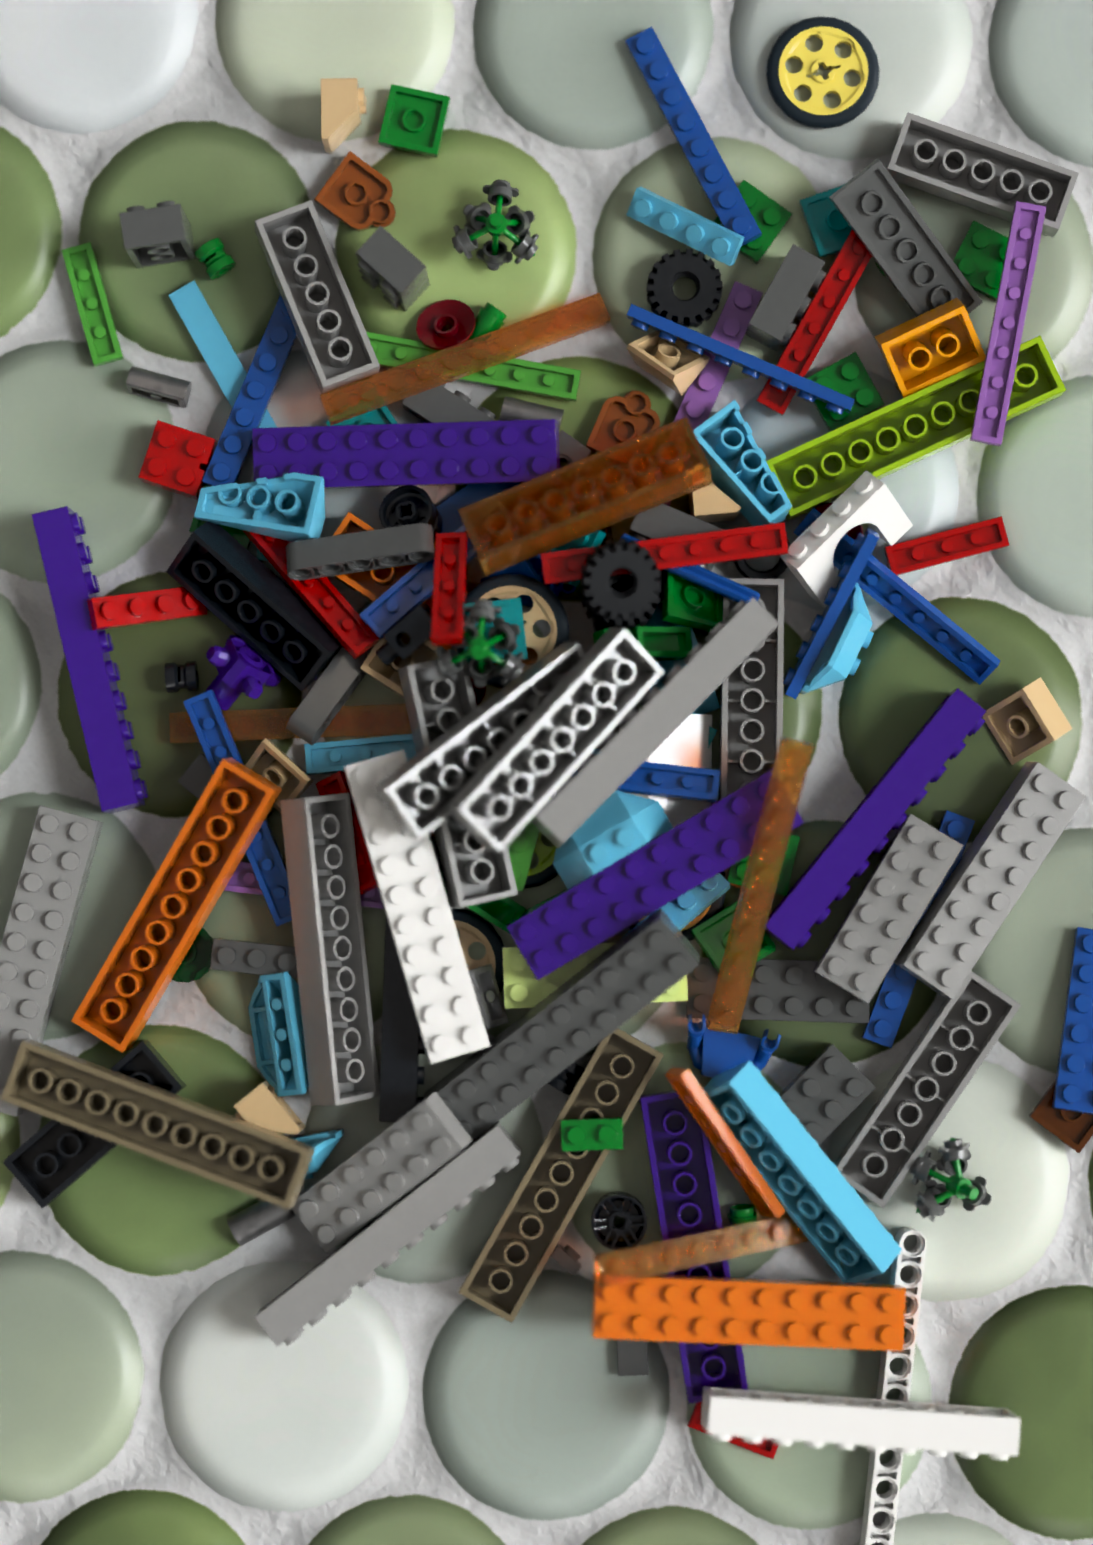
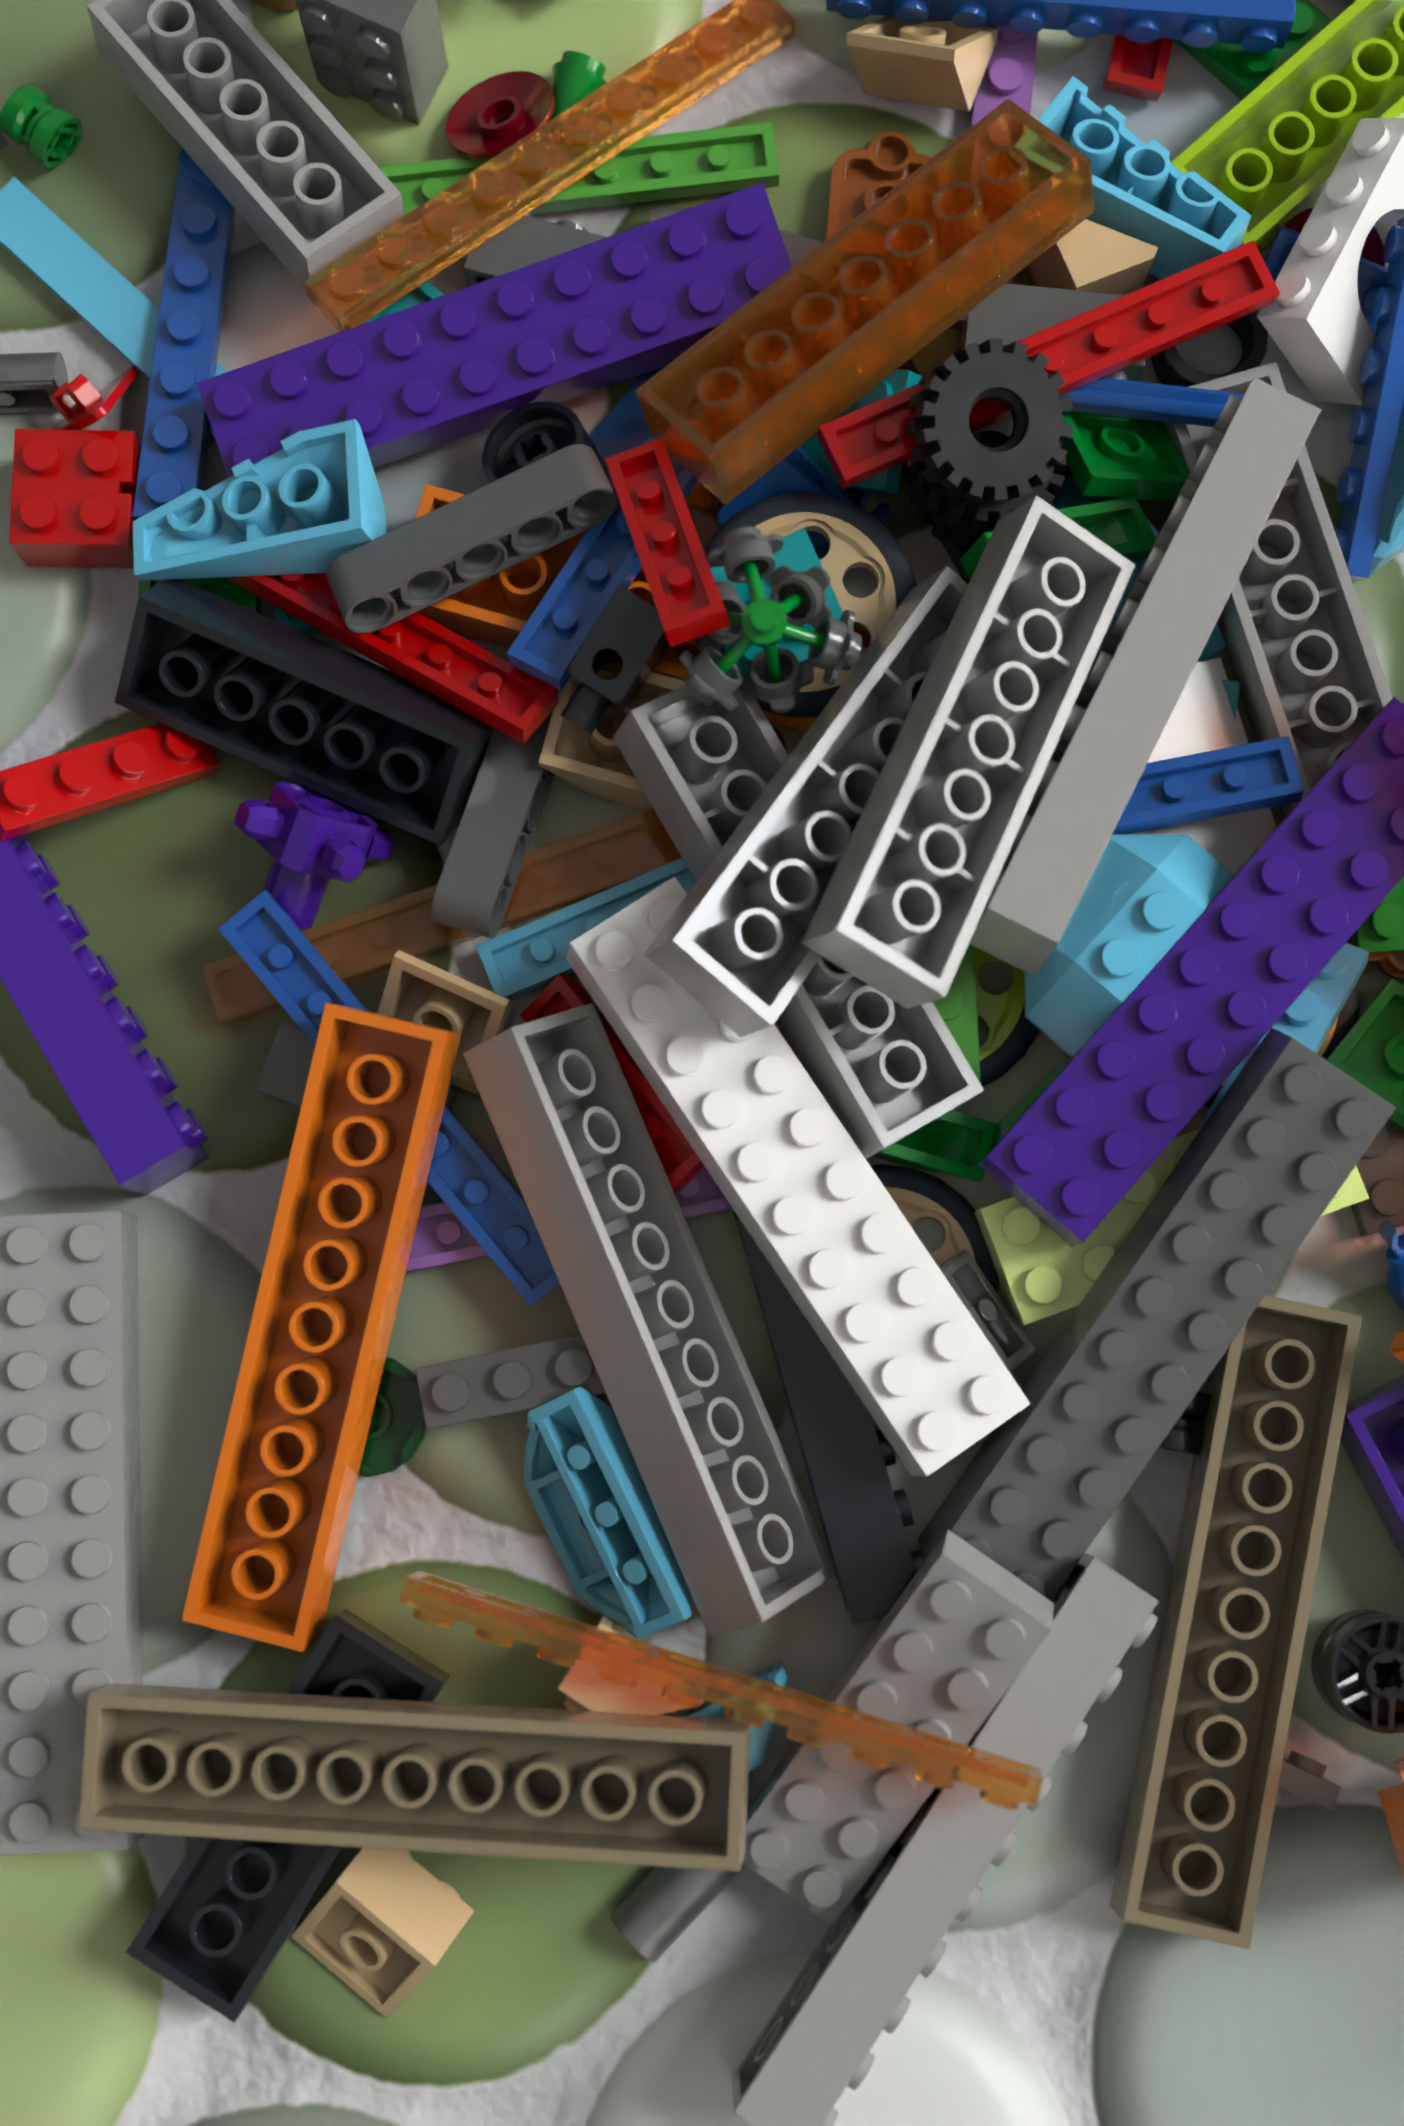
camera: 25 degrees left, 5 degrees down
black wheel [165,661,199,693] -> none
green plate [561,1118,623,1151] -> none
none -> red piece [50,366,139,430]
none -> tan slope [291,1847,474,2018]
none -> clear orange plate [399,1570,1043,1810]

